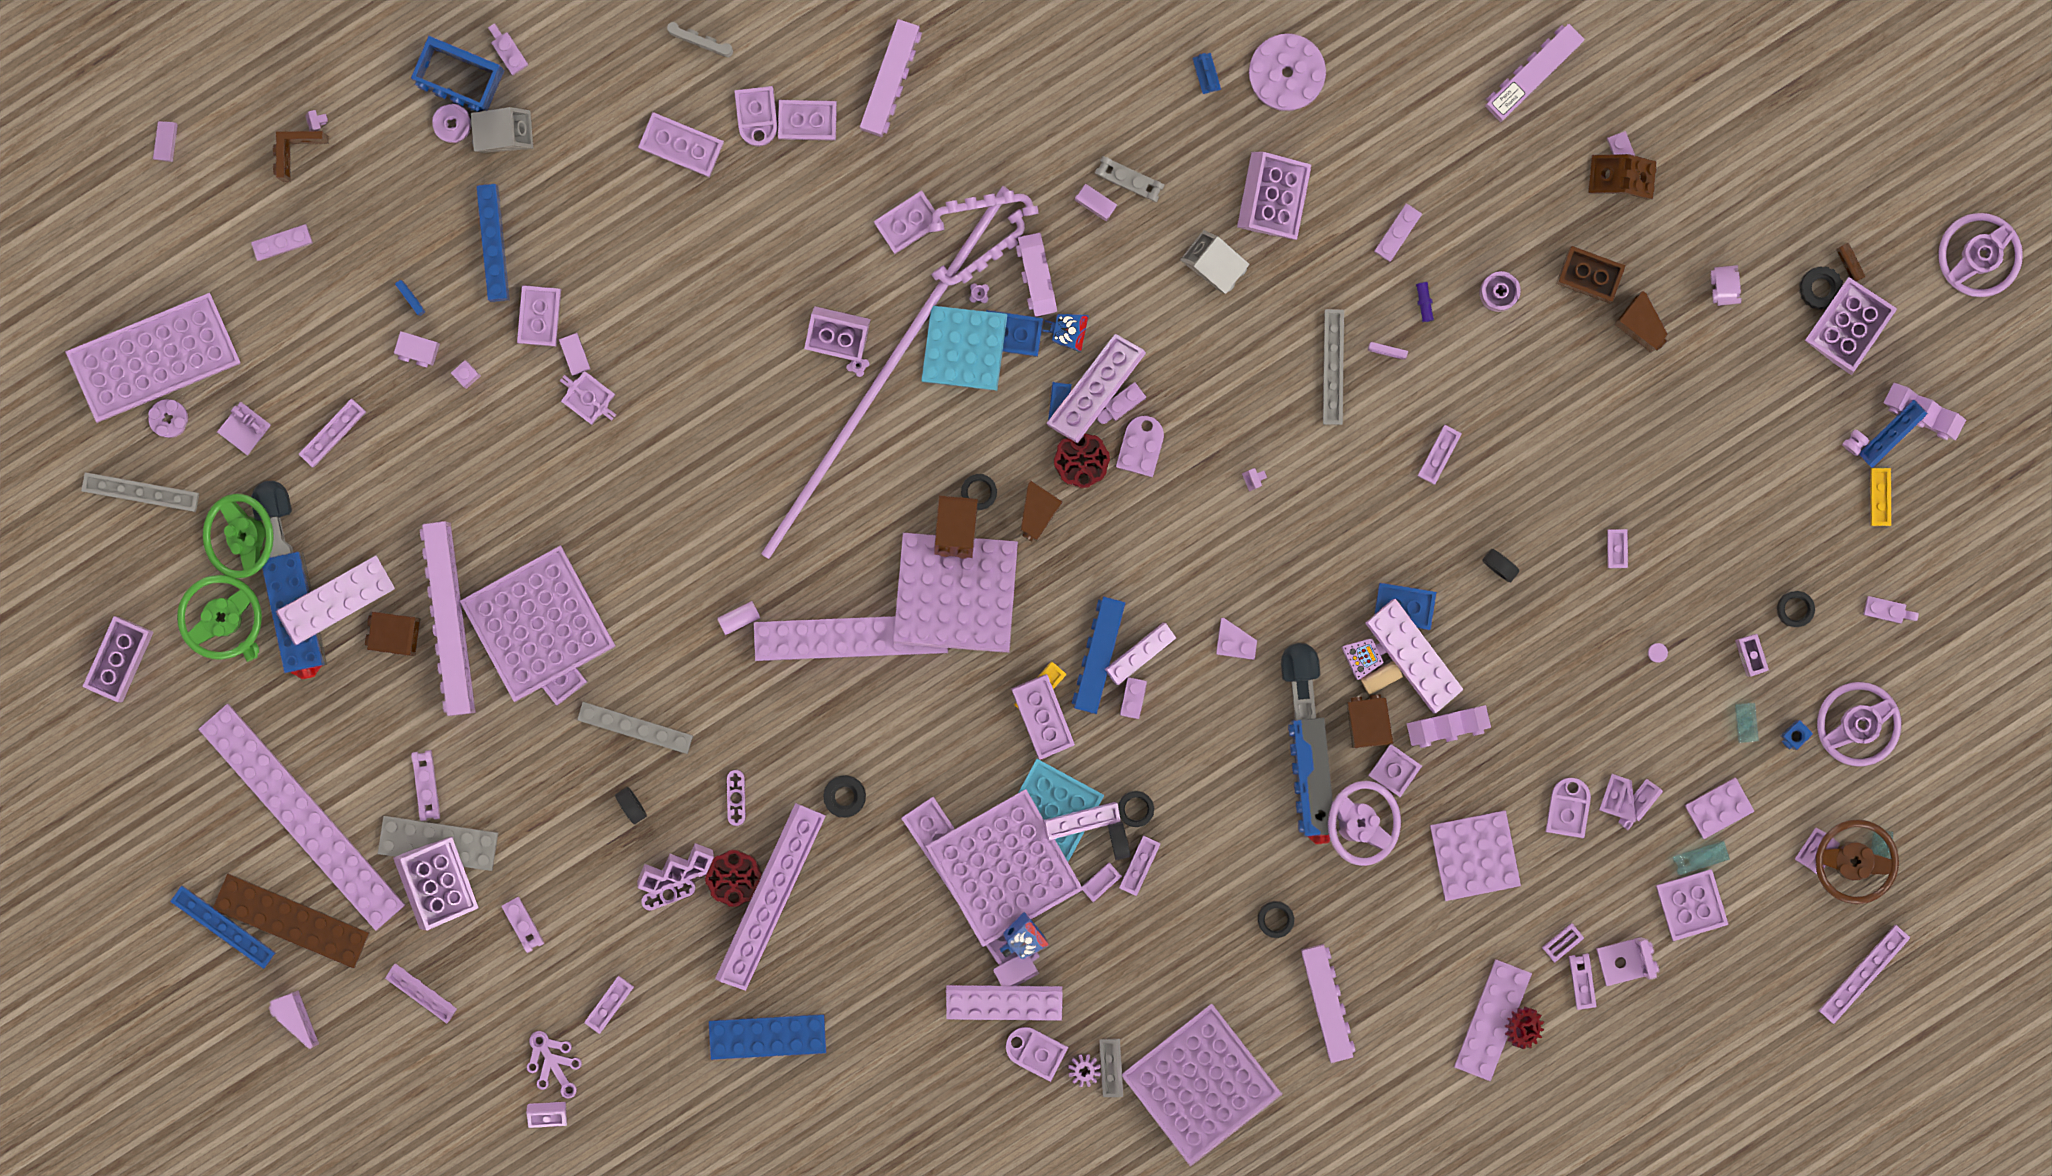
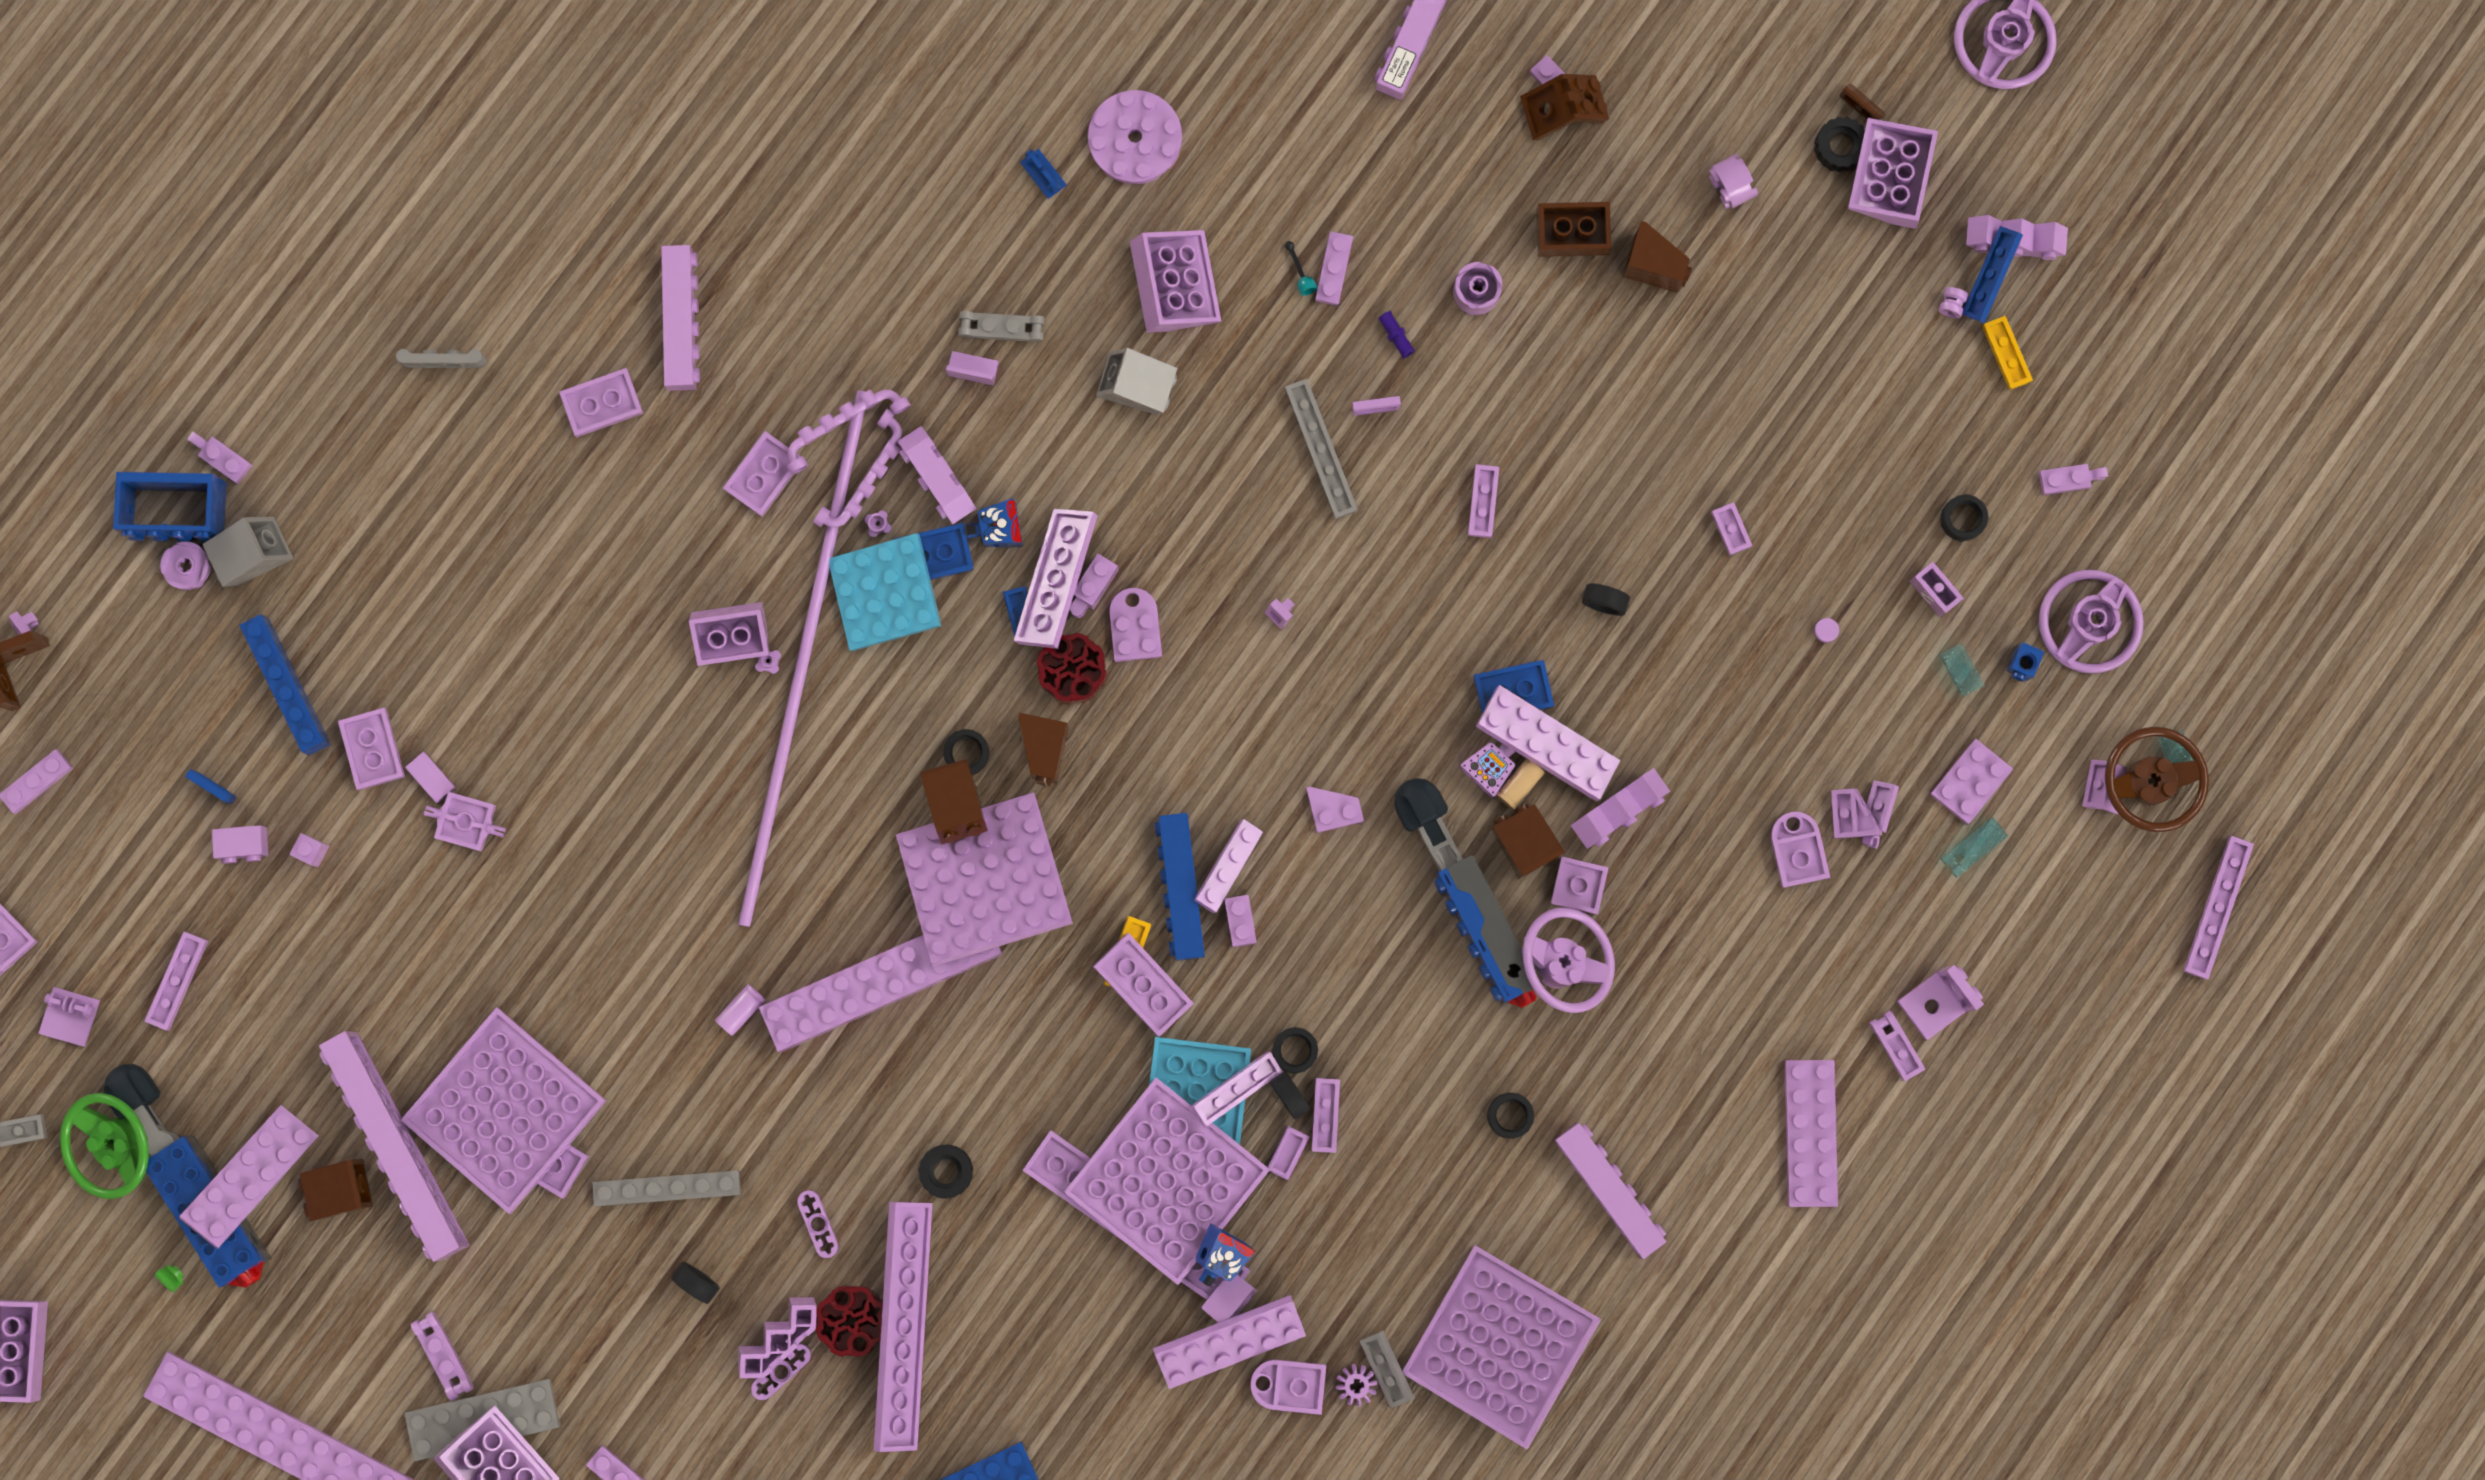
camera: 25 degrees left, 5 degrees down
bright green piece [177,575,262,660] -> none
lavender plate [638,112,724,177] -> none
lavender plate [735,86,777,146] -> none
lavender plate [1430,810,1521,901] -> none
dark red gear [1505,1007,1544,1049] -> none
lavender tile [1542,923,1584,963] -> none
lavender plate [1655,869,1728,941] -> none
none -> hinge [1285,241,1318,296]

